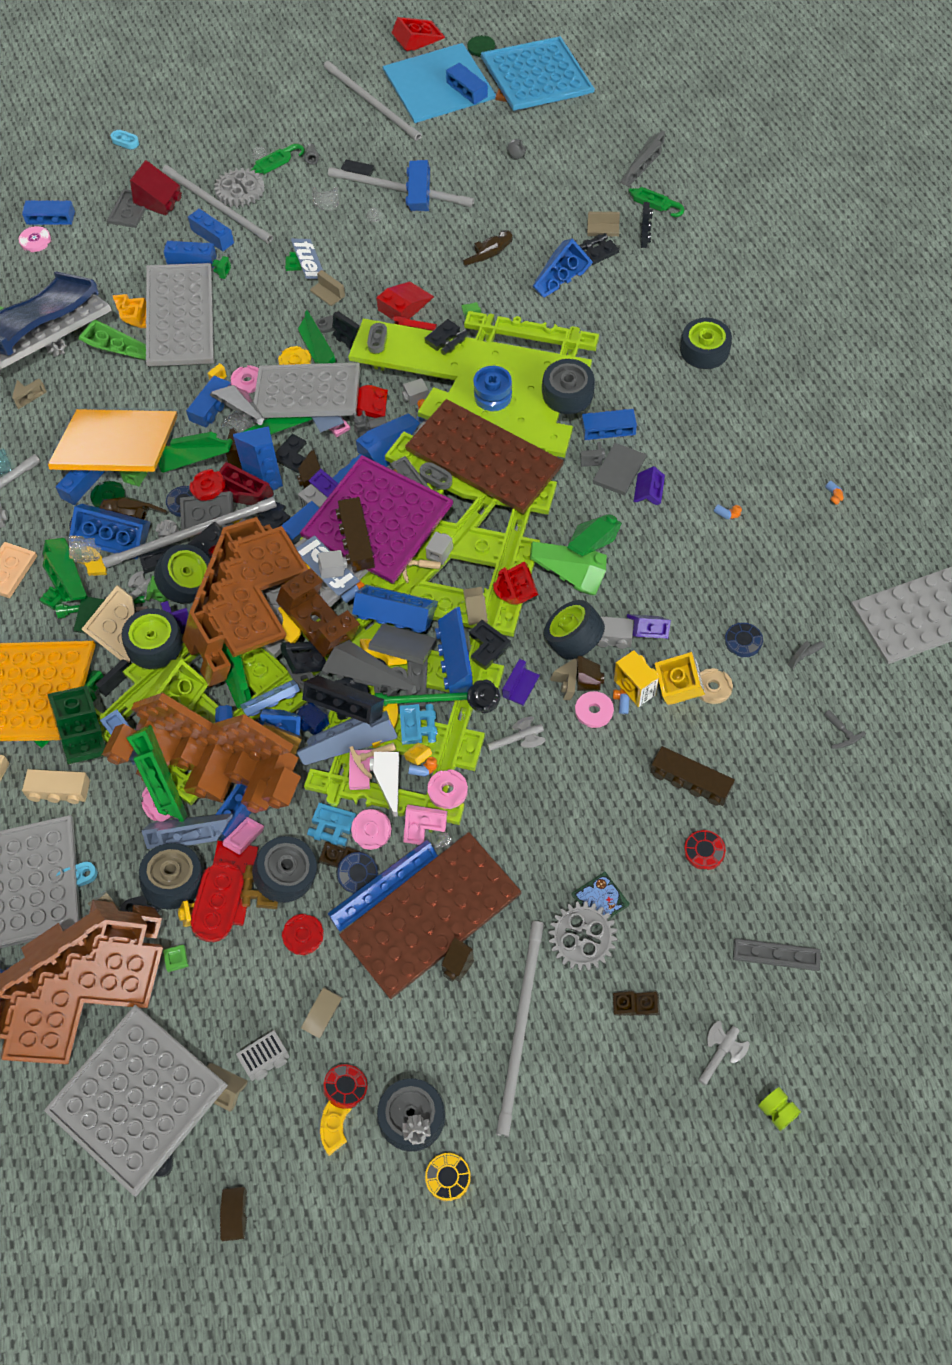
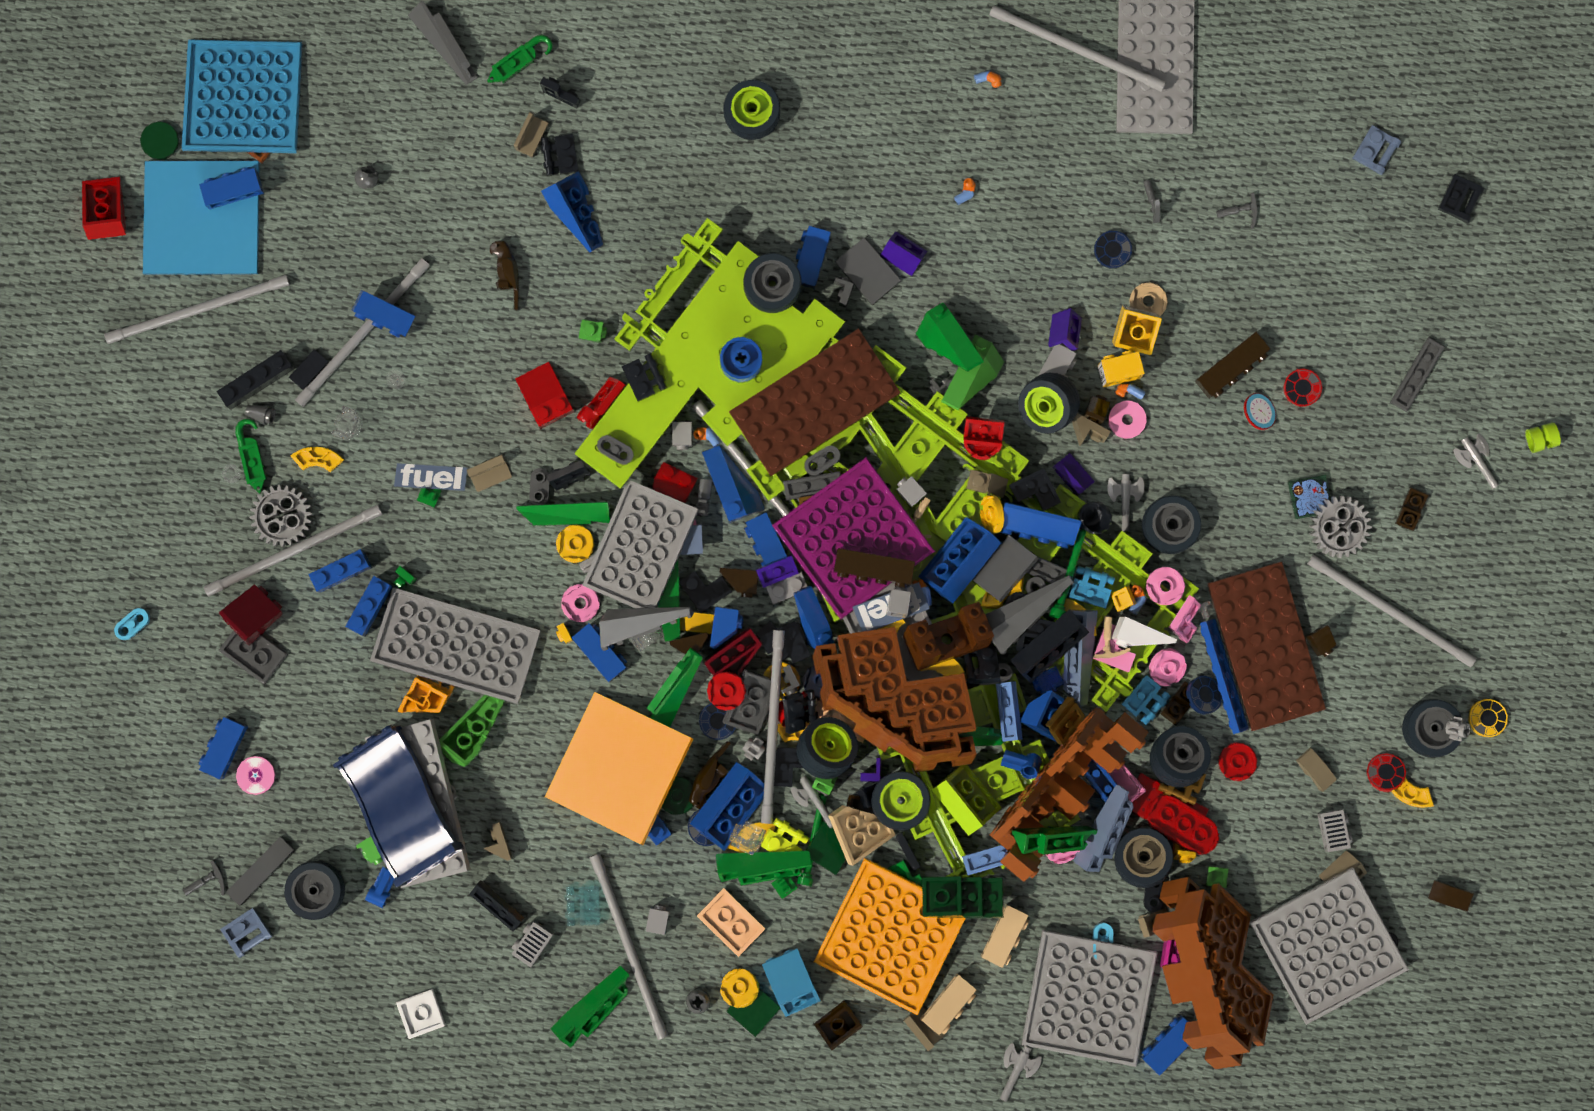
camera: 70 degrees left, 25 degrees up
none -> black brick [216,350,295,410]
none -> yellow tile [291,447,344,472]
none -> neon yellow plate [759,818,809,852]
none -> yellow tile [980,495,1004,534]
none -> light grey piece [989,5,1166,92]
none -> wheel [1142,496,1201,554]
none -> piece [1244,393,1276,430]

